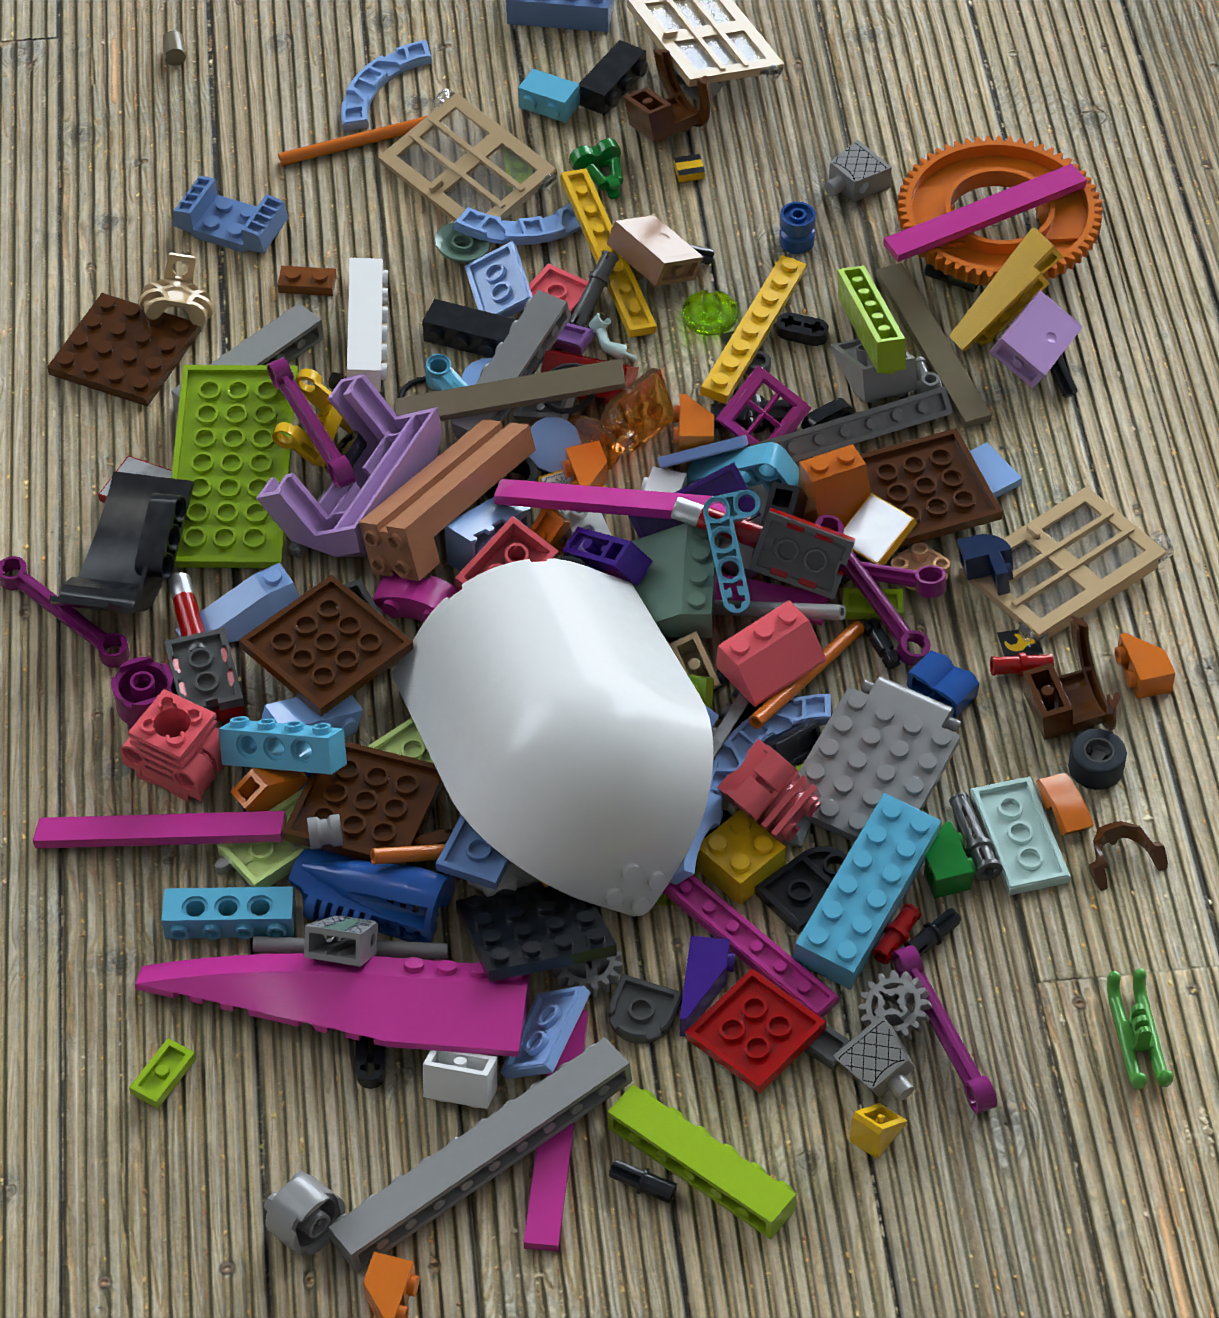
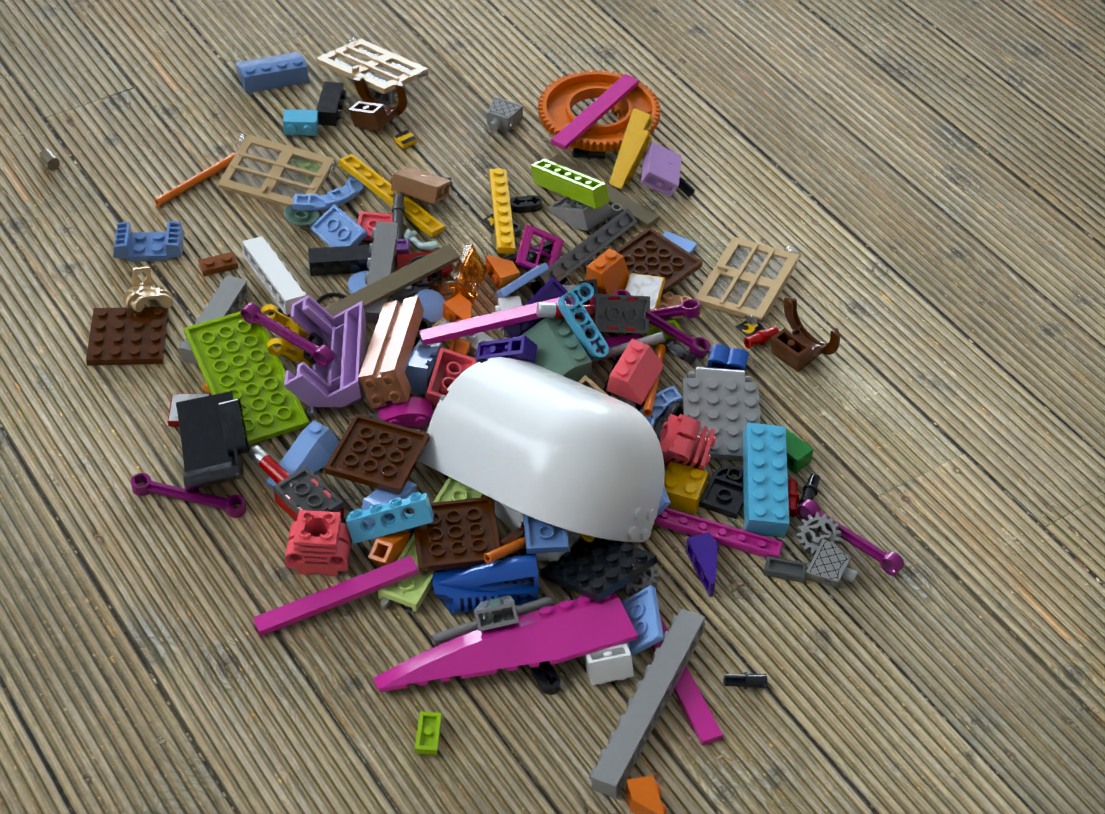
camera: 30 degrees left, 5 degrees down
magenta brick [111,657,176,728] -> none
medium azure brick [161,886,296,940] -> none
light grey brick [264,1171,345,1256] -> none
light grey wheel [307,814,343,850] -> none
light blue tile [341,40,432,132] -> none
medium azure piece [426,354,468,391] -> none
green piece [569,138,624,199] -> none
lime brick [607,1084,796,1240] -> none
dark grey tile [608,974,683,1044] -> none
clear neon green tile [682,290,738,336] -> none
red plate [685,968,827,1094] -> none
medium azure beam [686,442,799,493] -> none
blue wheel [779,201,816,254] -> none
black beam [801,398,854,429] -> none
yellow slope [850,1103,908,1160] -> none
dark grey pin [949,792,1003,881] -> none
dark blue brick [957,534,1013,596] -> none
light aqua tile [970,776,1071,896] -> none
orange slope [1036,773,1094,836] -> none
black wheel [1068,729,1127,790] -> none
reddish brown helmet [1089,821,1168,891] -> none
bright green piece [1107,968,1174,1090] -> none
orange slope [1114,633,1176,699] -> none

